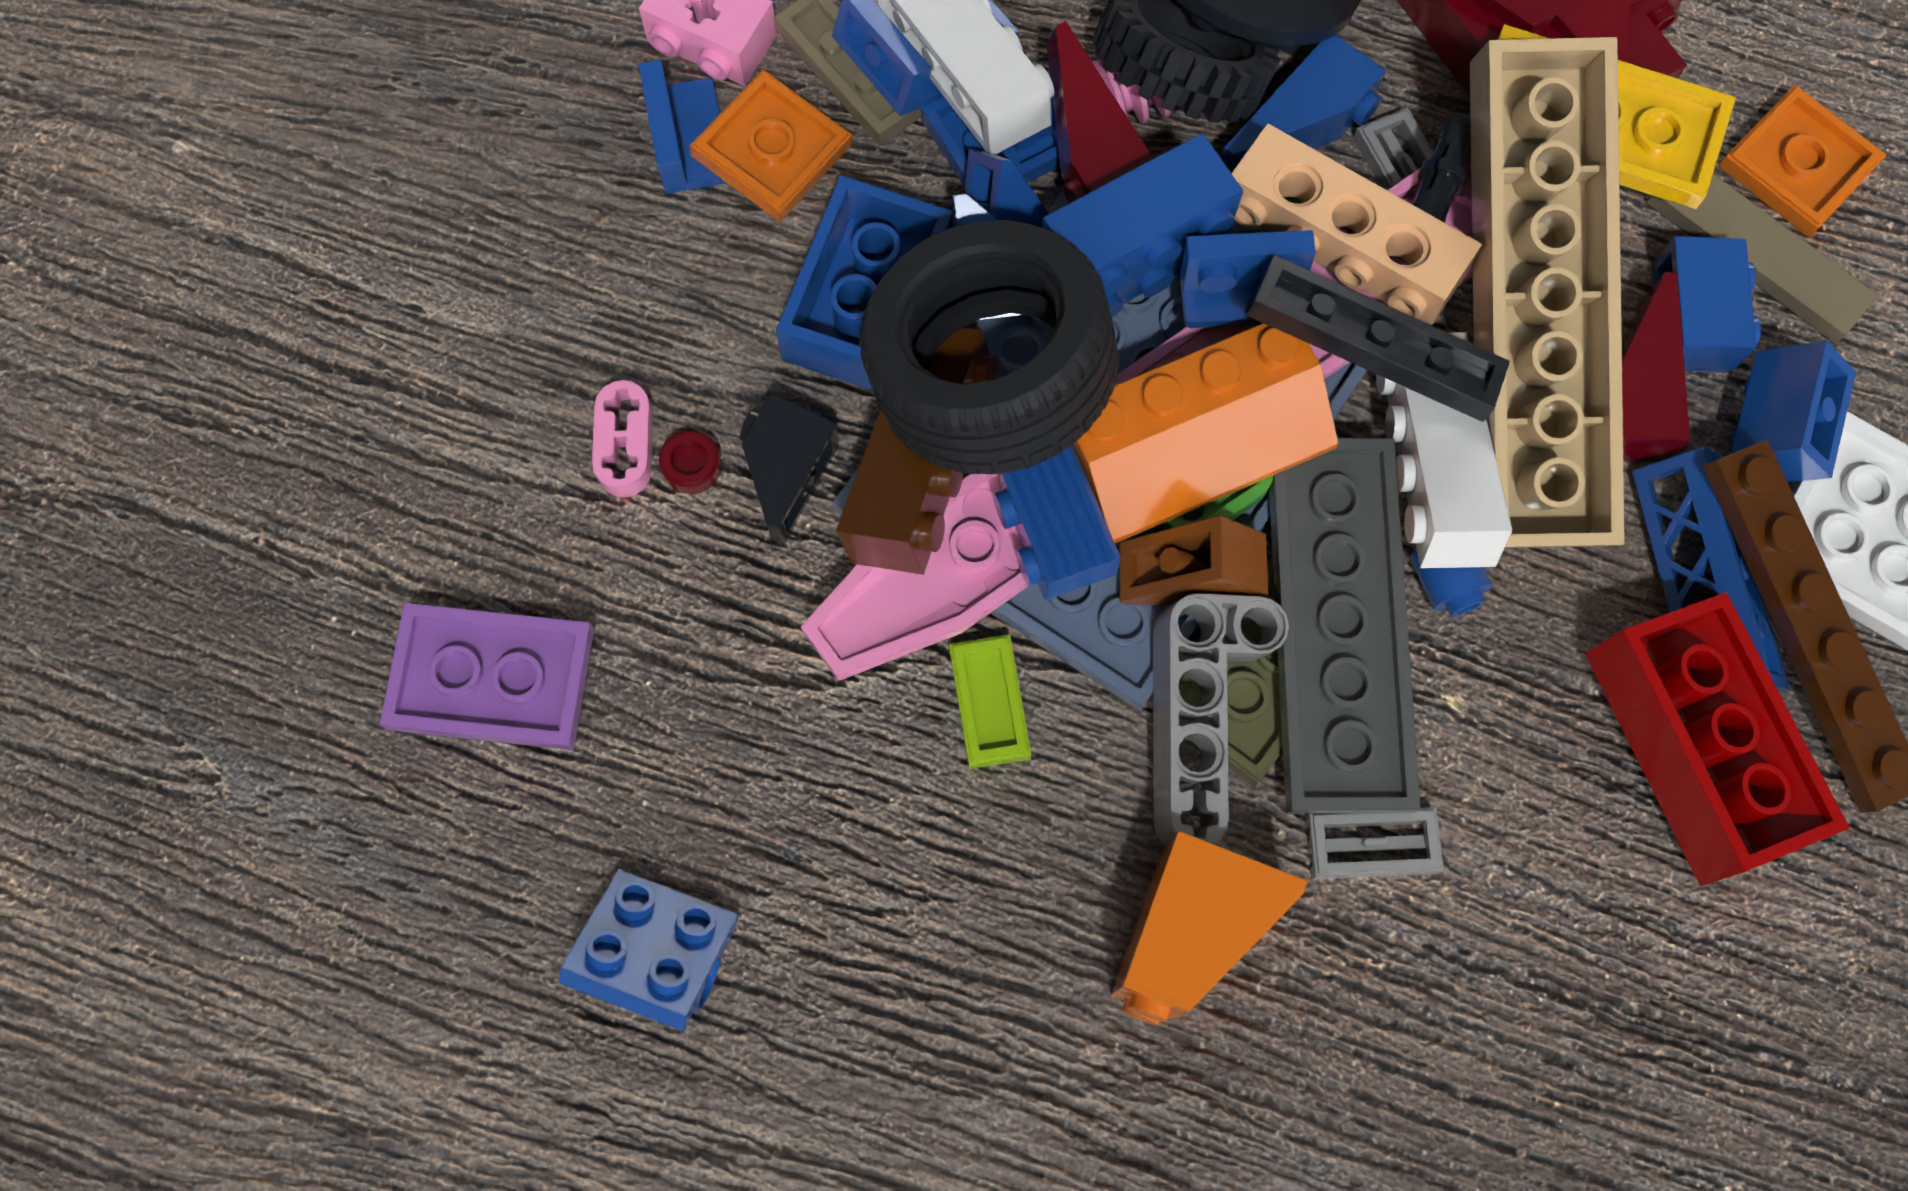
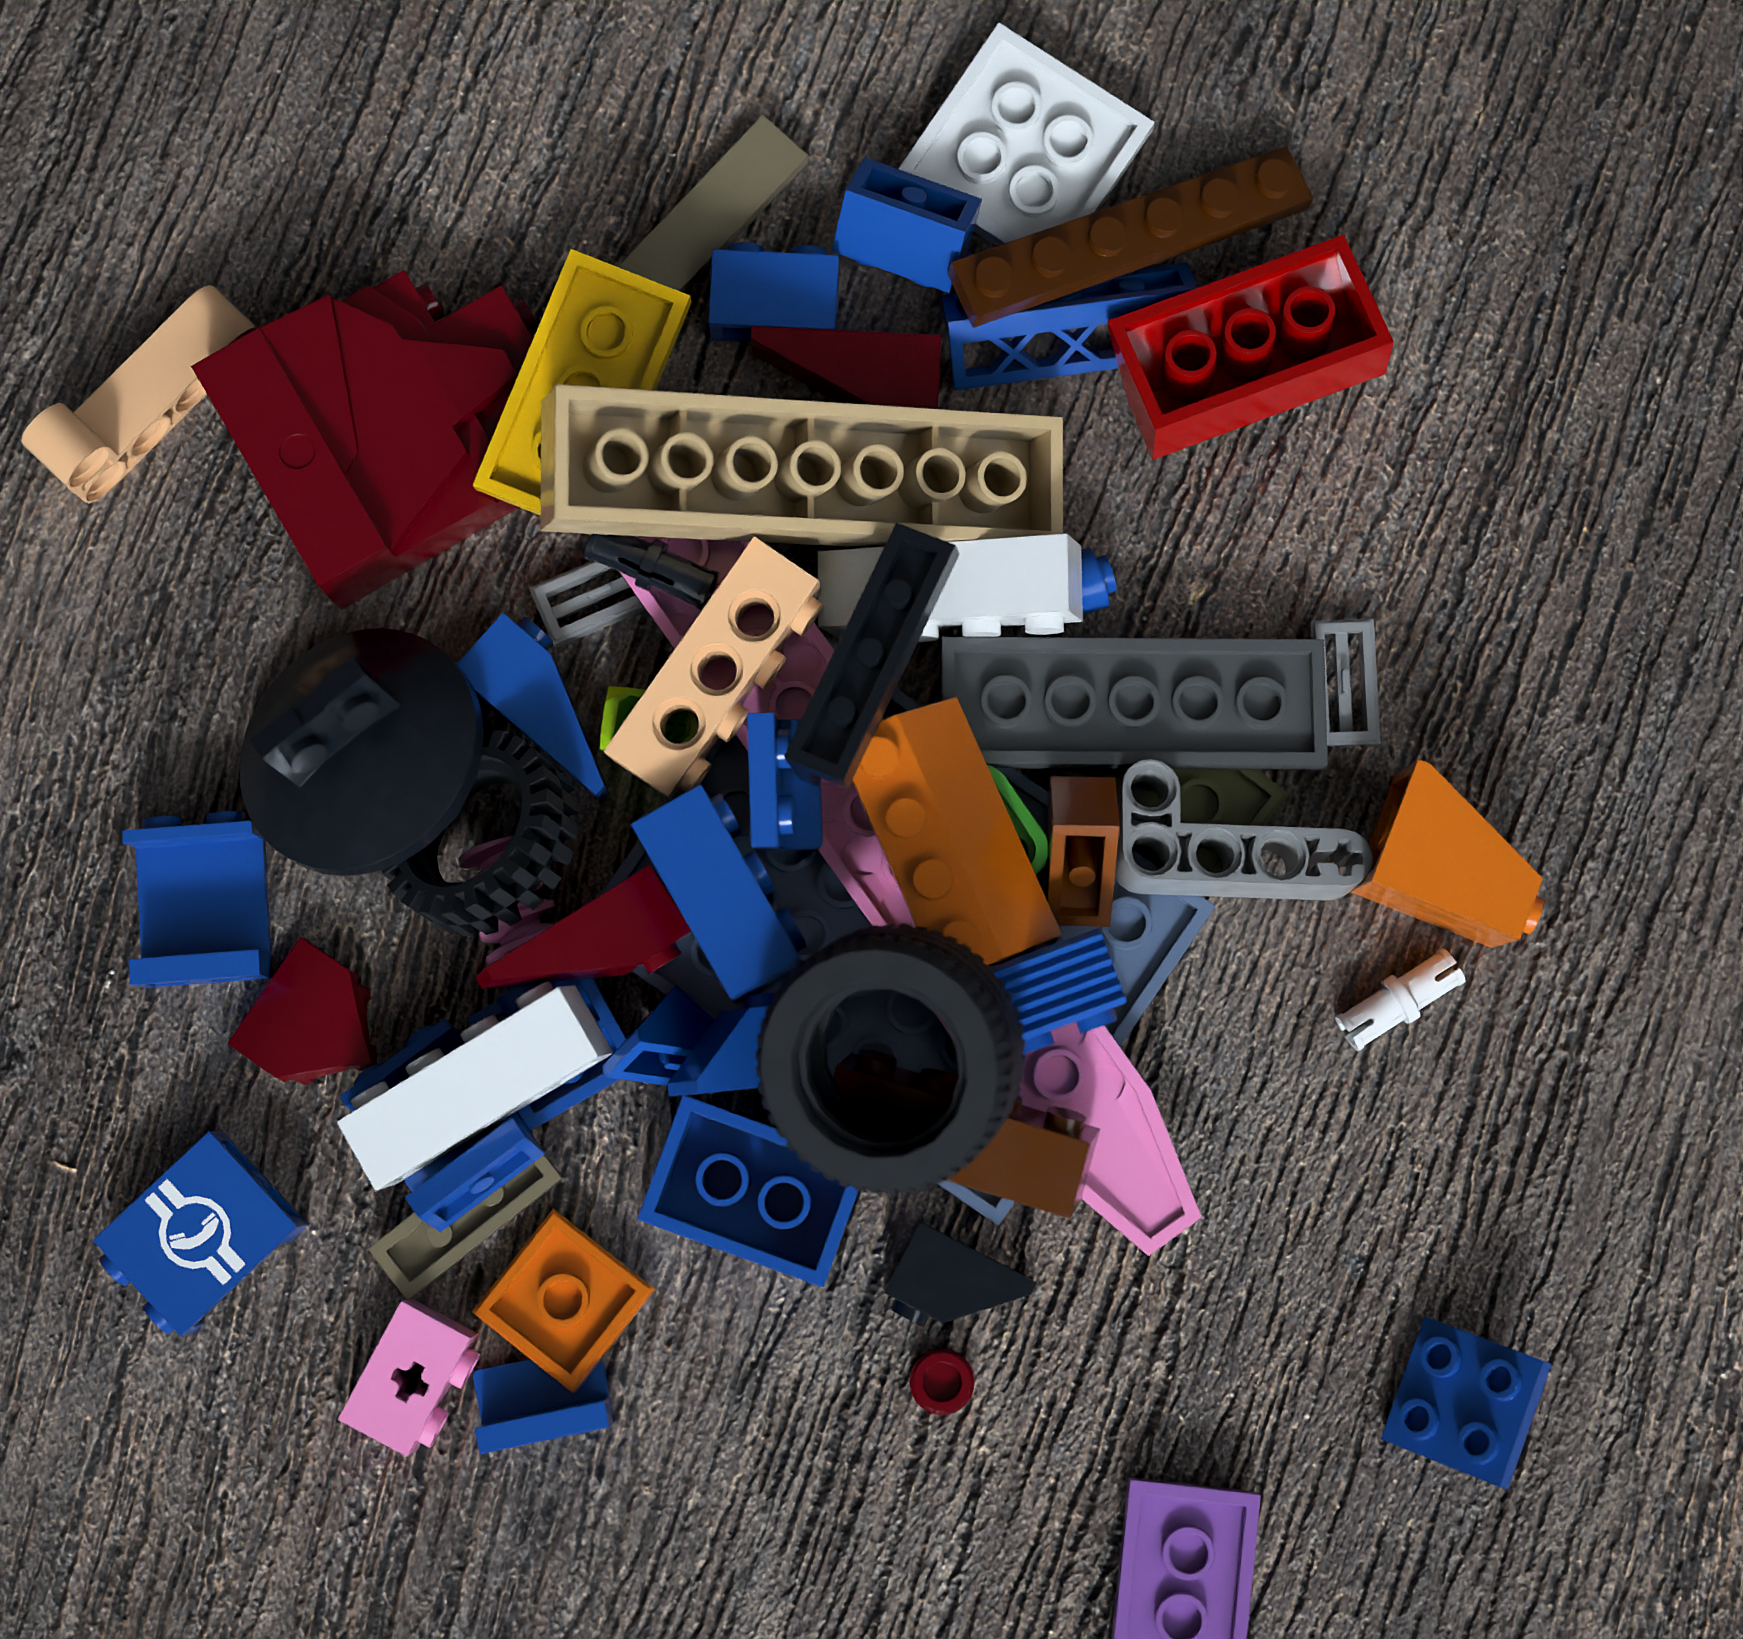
camera: 90 degrees left, 10 degrees up
bright pink beam [592,380,653,498] -> none
lime tile [949,634,1032,769] -> none
orange tile [1718,84,1887,238] -> none
none -> white pin [1335,948,1466,1051]

